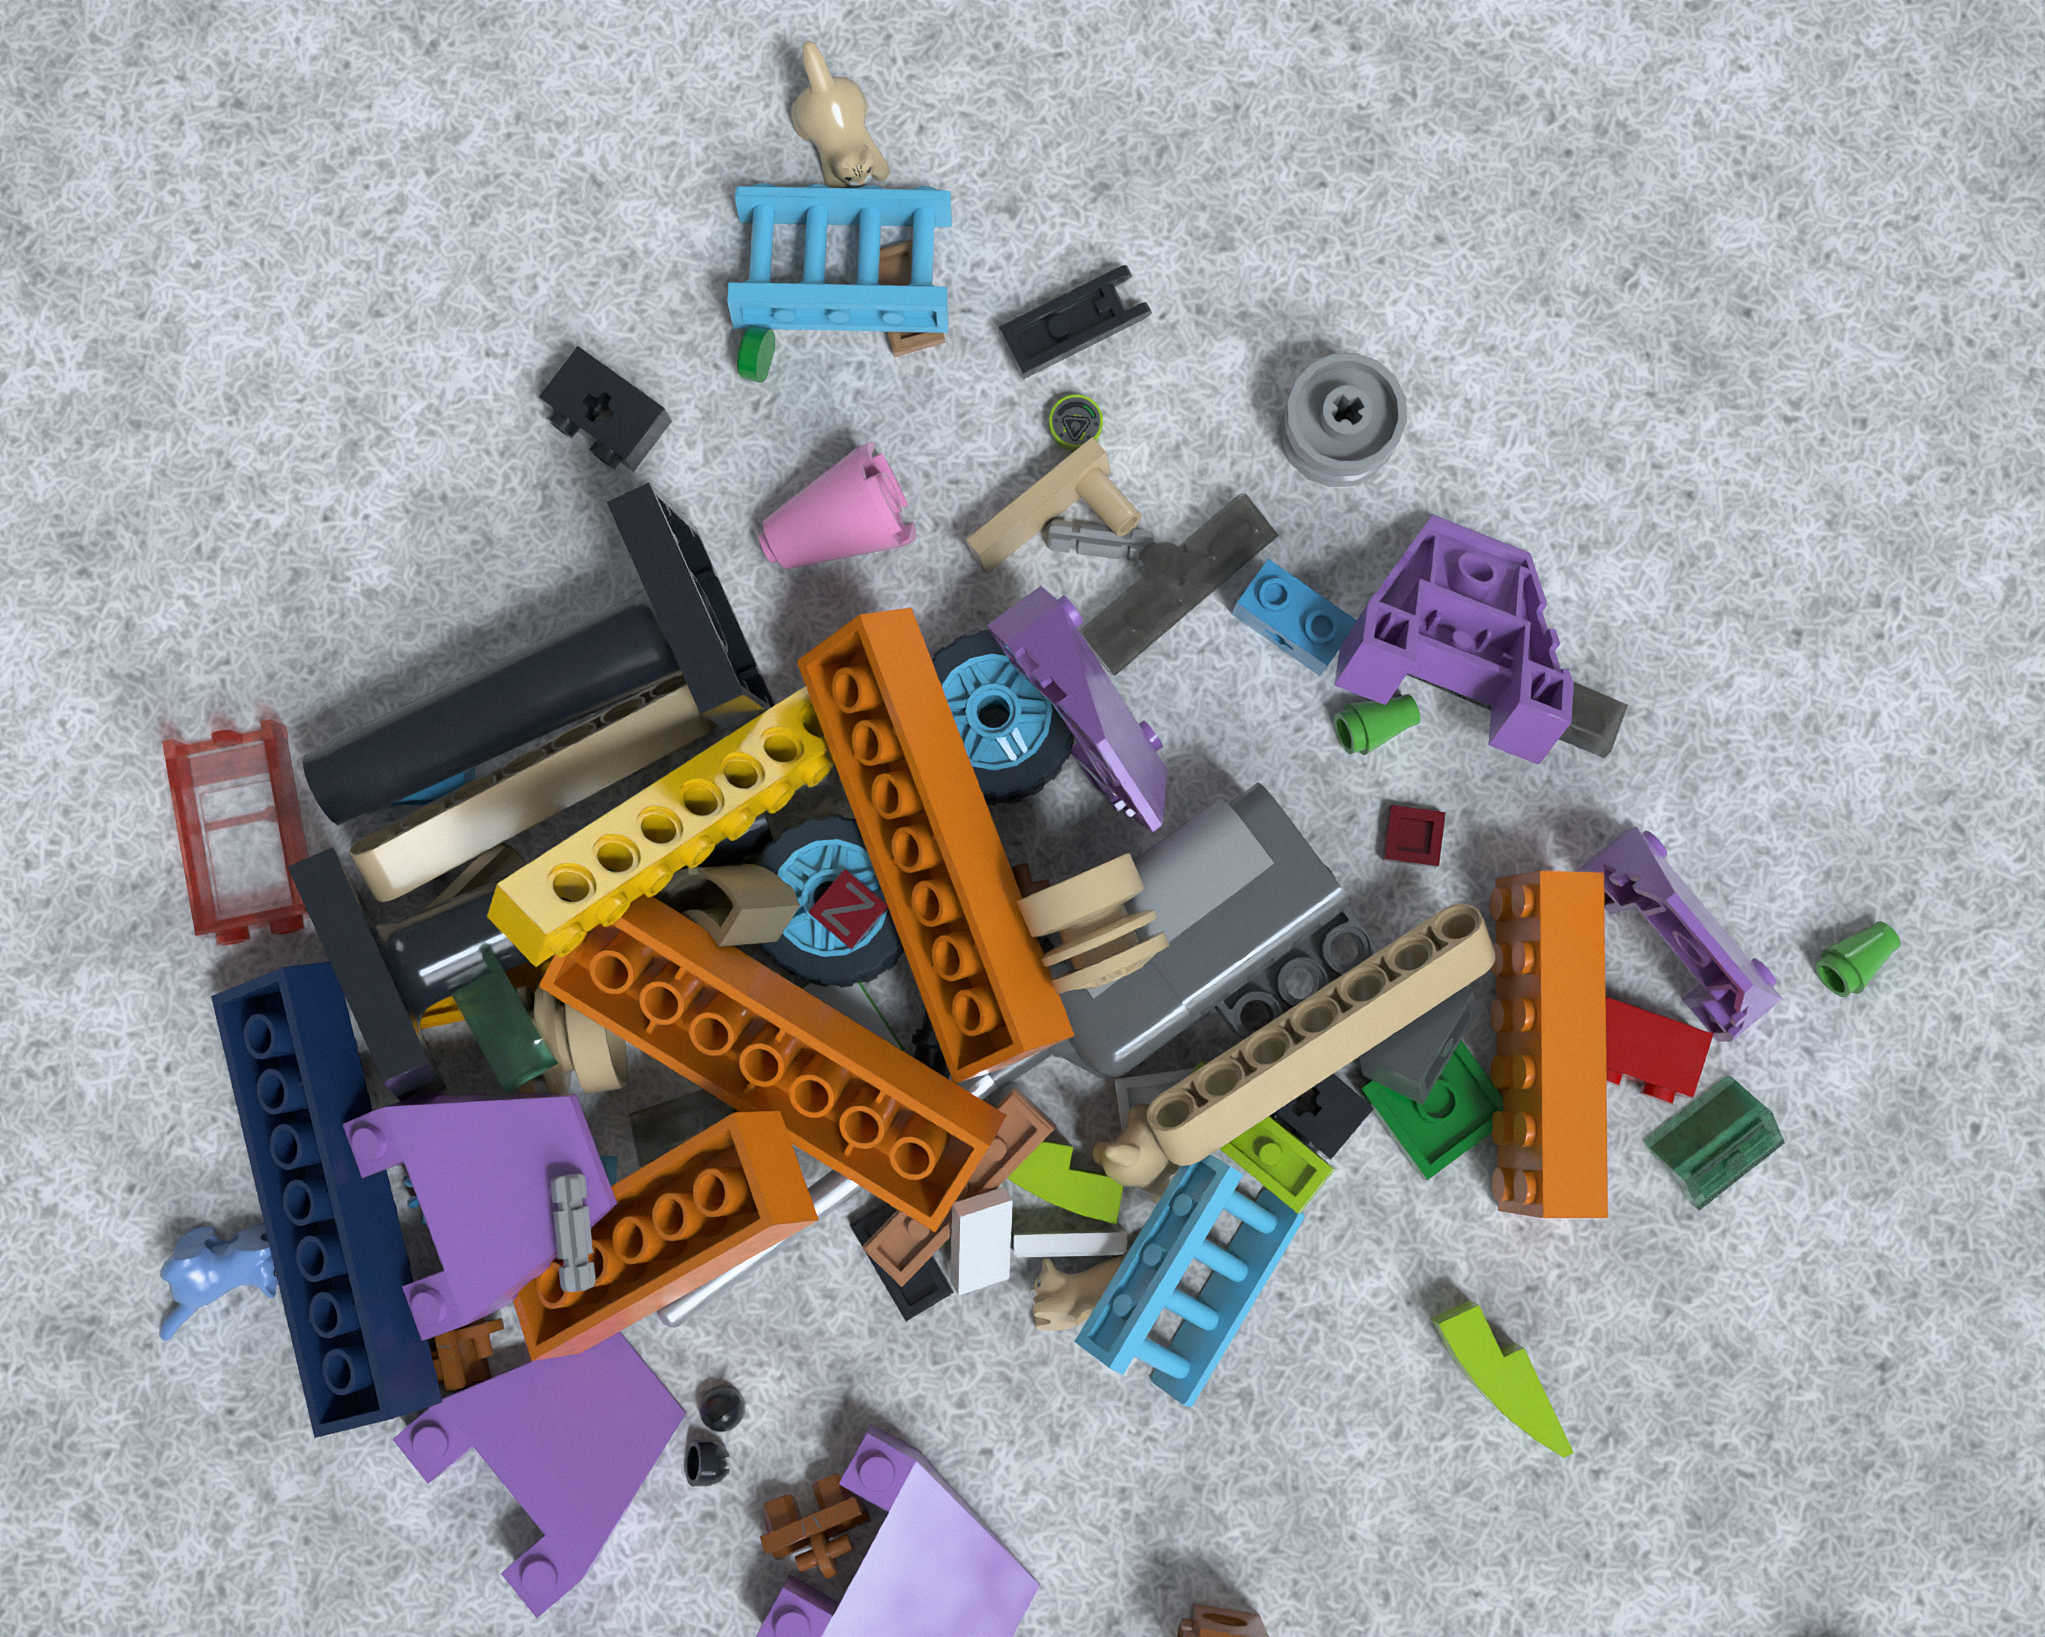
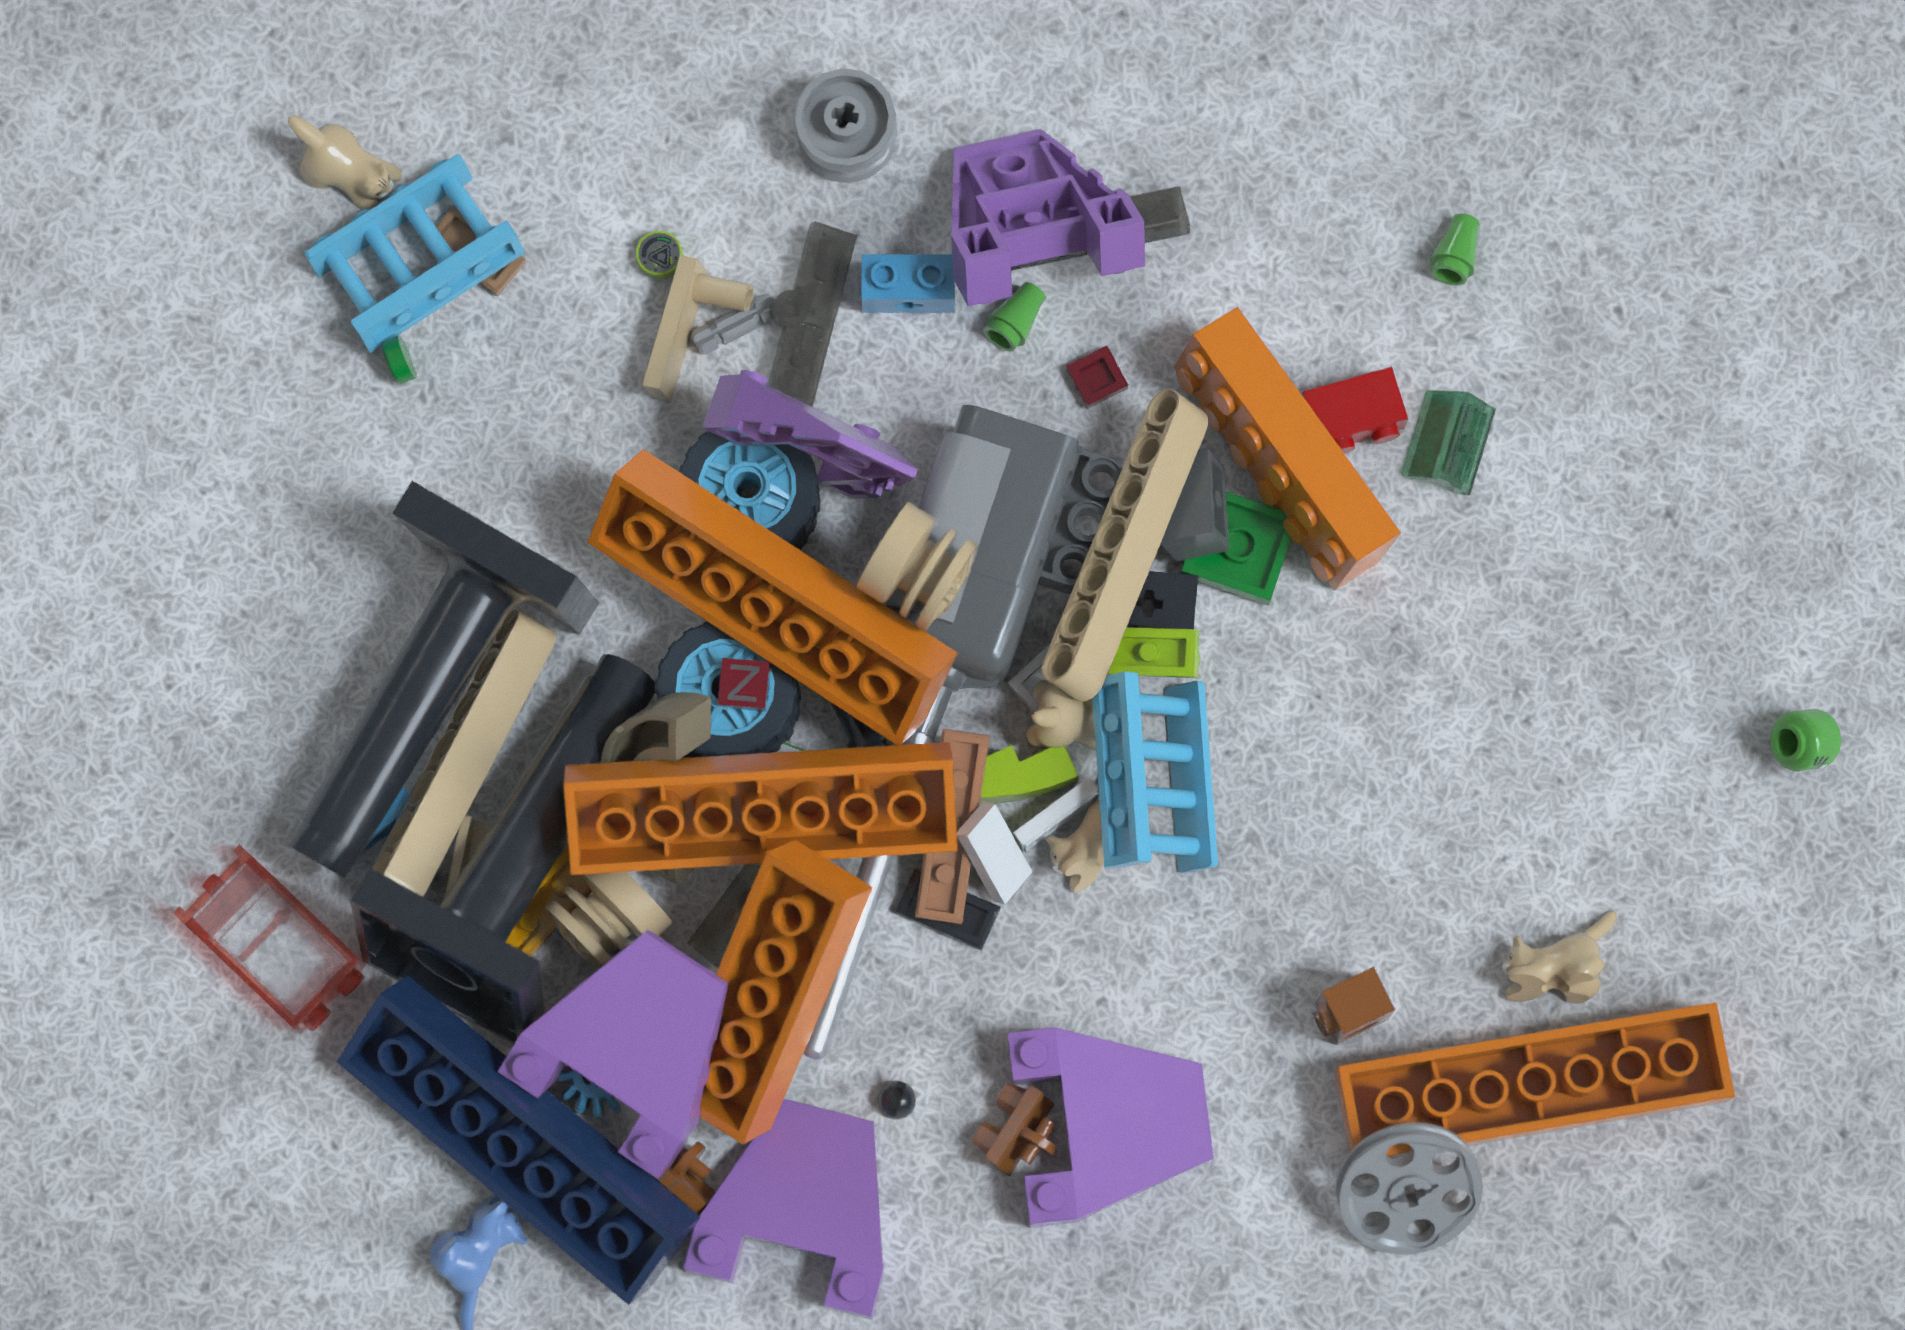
camera: 35 degrees left, 5 degrees down
clear green panel [451,949,559,1093] -> none
yellow brick [487,686,835,967] -> none
black brick [539,346,672,472] -> none
light grey axle [550,1173,596,1292] -> none
black hinge [685,1440,730,1487] -> none
bright pink cone [758,441,916,569] -> none
black hinge [999,265,1152,380] -> none
lime slope [1430,1300,1574,1458] -> none
medium lavender wedge [1575,826,1783,1042] -> none

